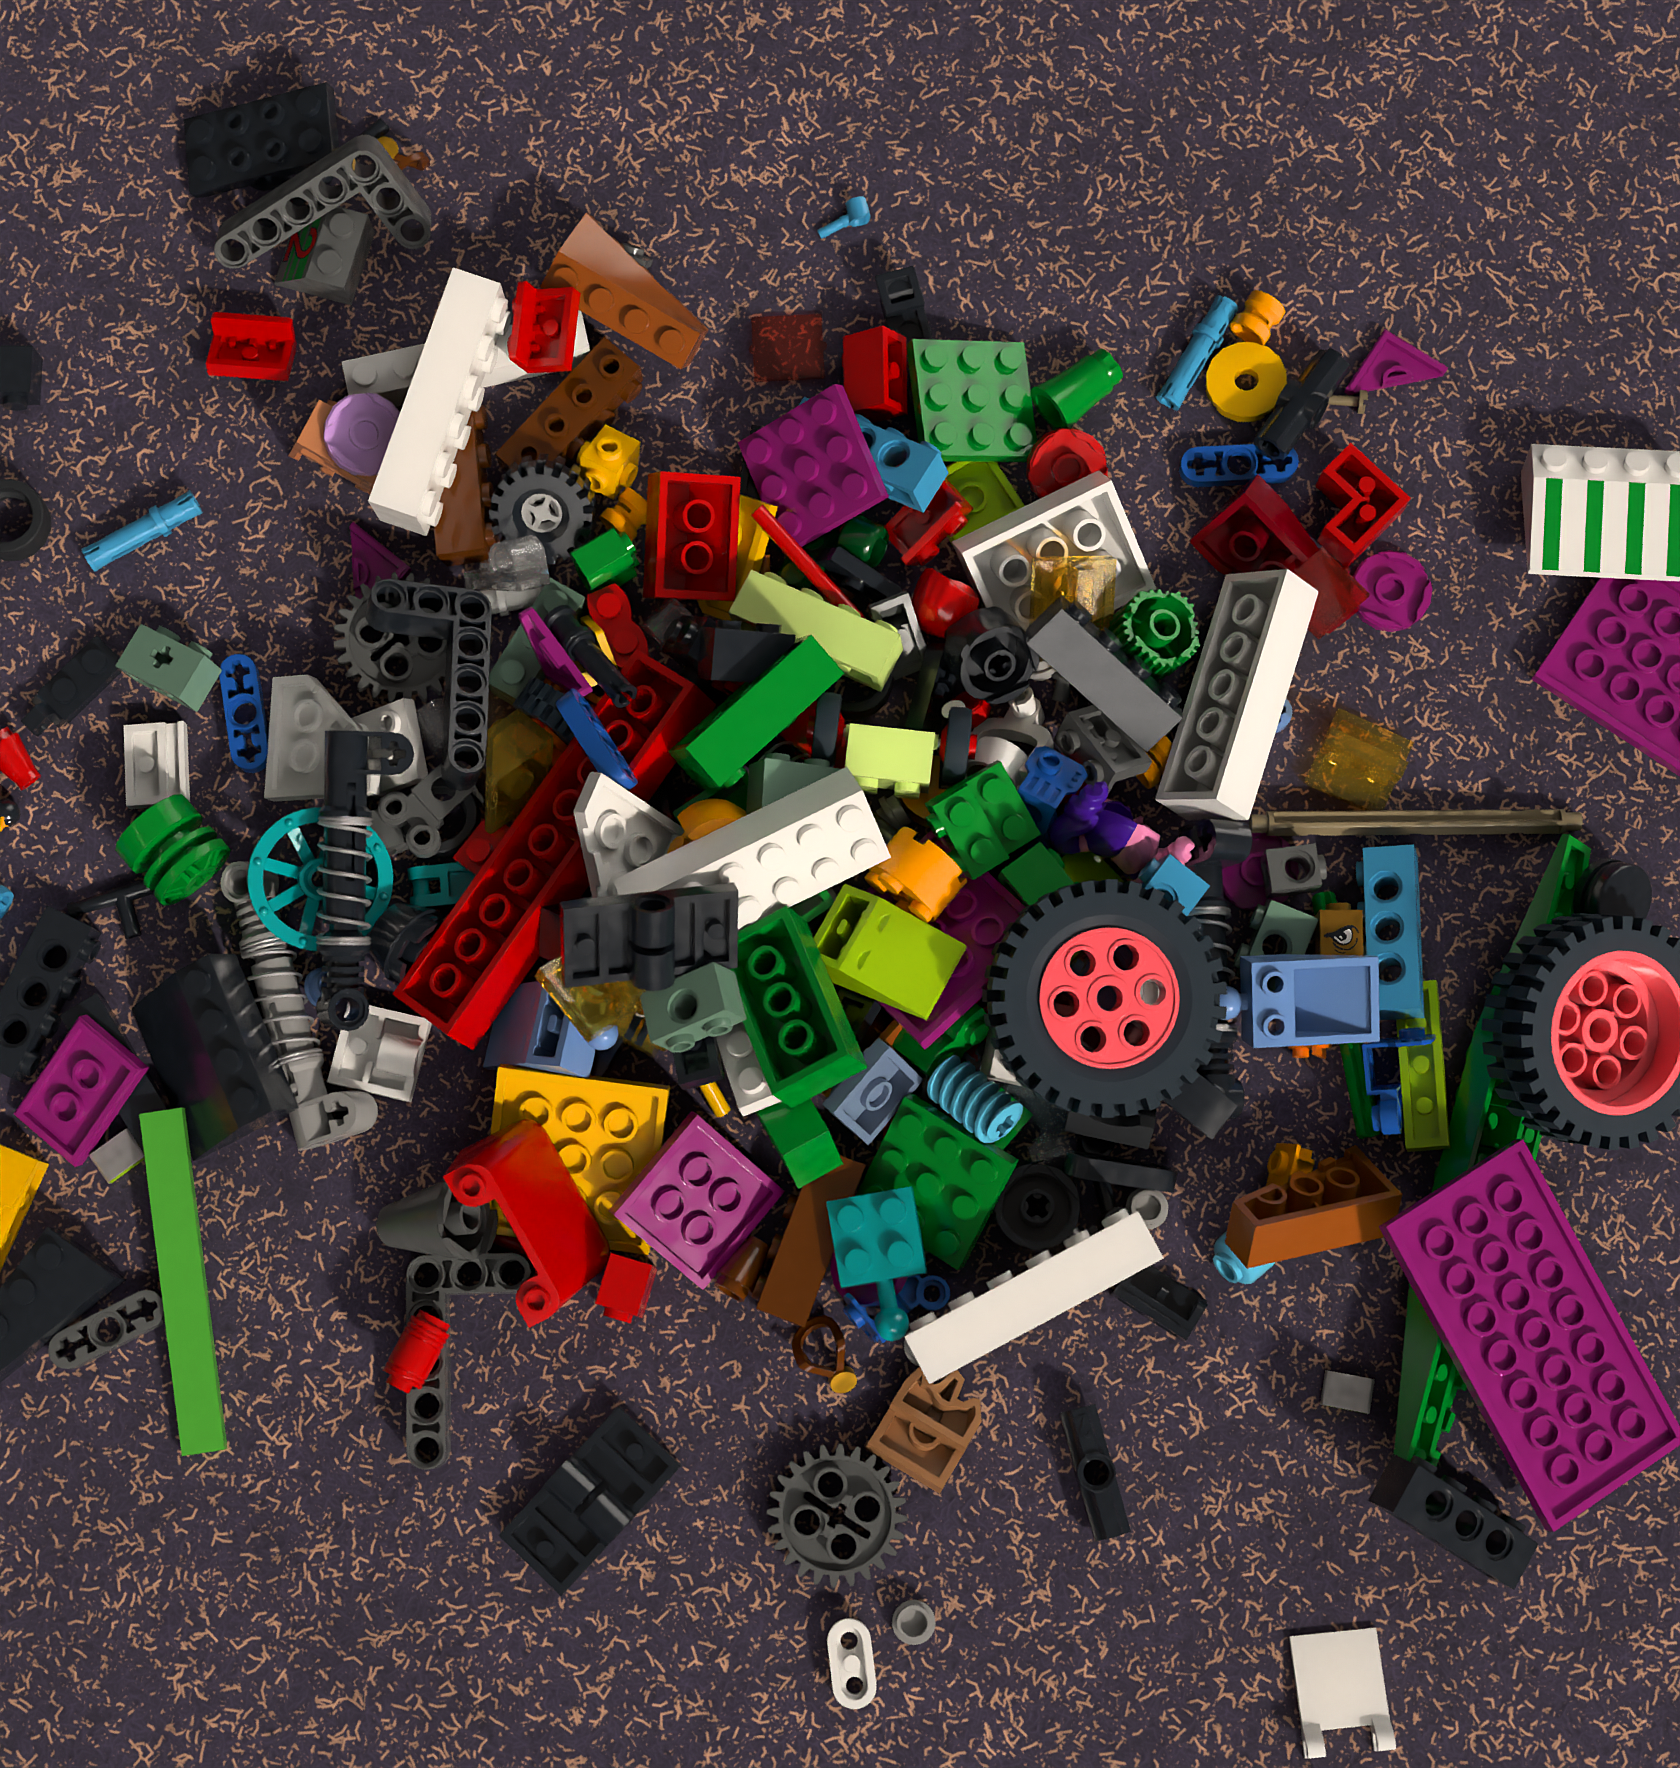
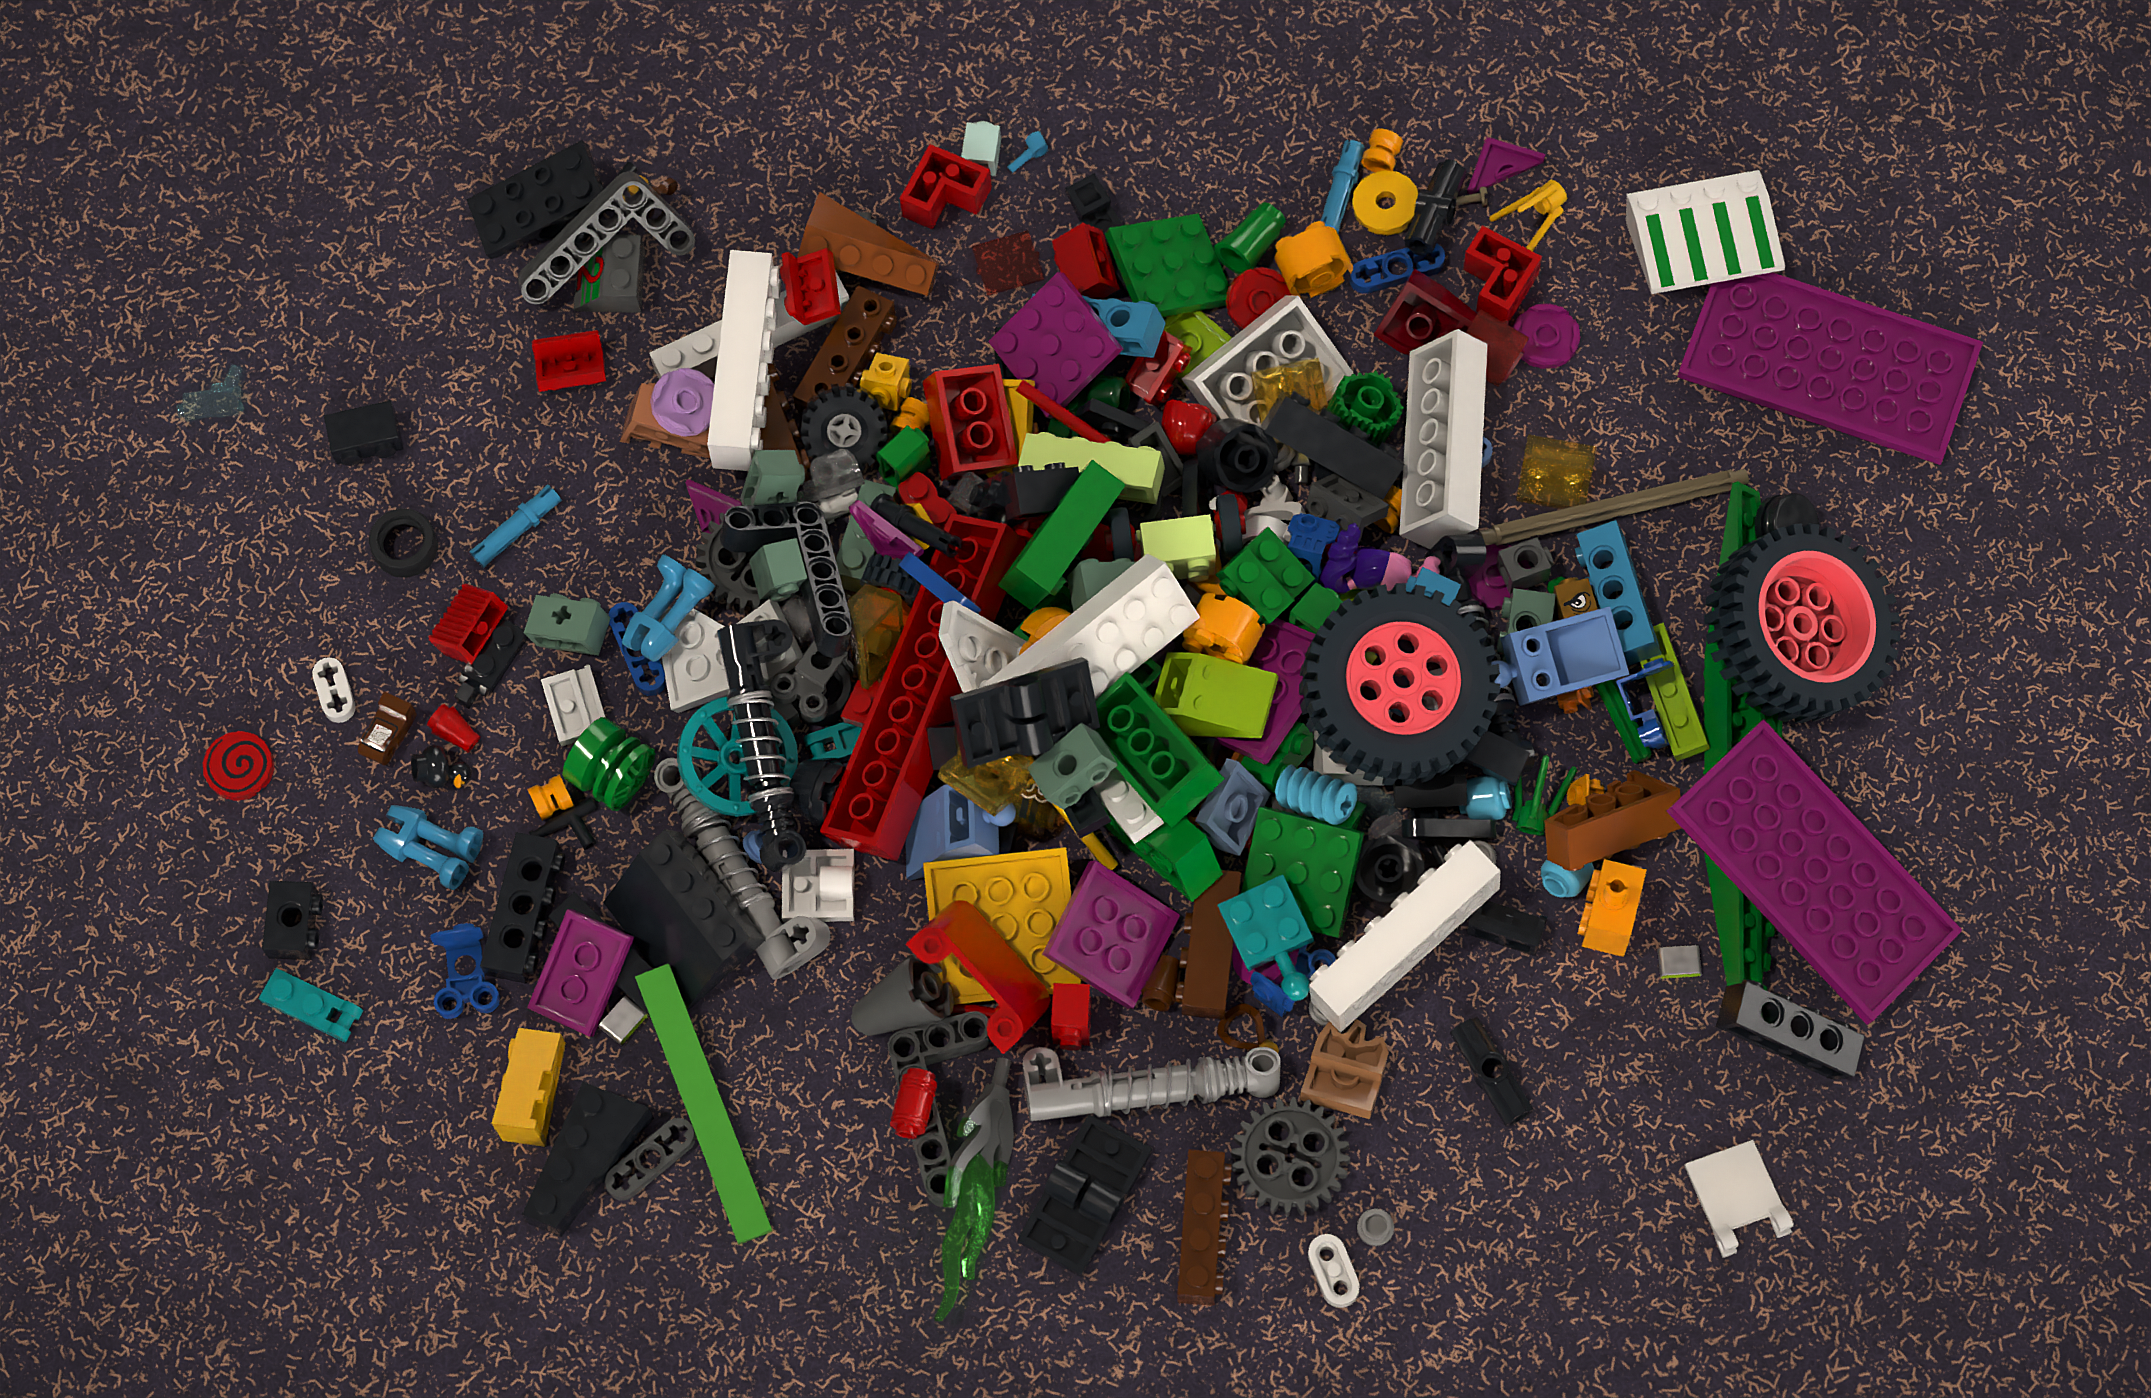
camera: 10 degrees left, 10 degrees down
none -> red brick [429,583,508,665]
none -> light orange wheel [527,774,574,821]
none -> dark azure piece [622,555,715,662]
none -> sand green brick [740,450,805,506]
none -> sand green brick [749,538,807,602]
none -> red brick [900,144,992,229]
none -> clear neon green piece [934,1058,1014,1321]
none -> light aqua brick [961,121,1001,176]
none -> light grey piece [1023,1047,1281,1122]
none -> reddish brown brick [1177,1149,1232,1306]
none -> light orange brick [1275,221,1353,299]
none -> medium azure head [1459,775,1512,820]
none -> yellow plant [1489,180,1567,251]
none -> green plant [1512,755,1577,836]
none -> light orange brick [1577,859,1646,957]

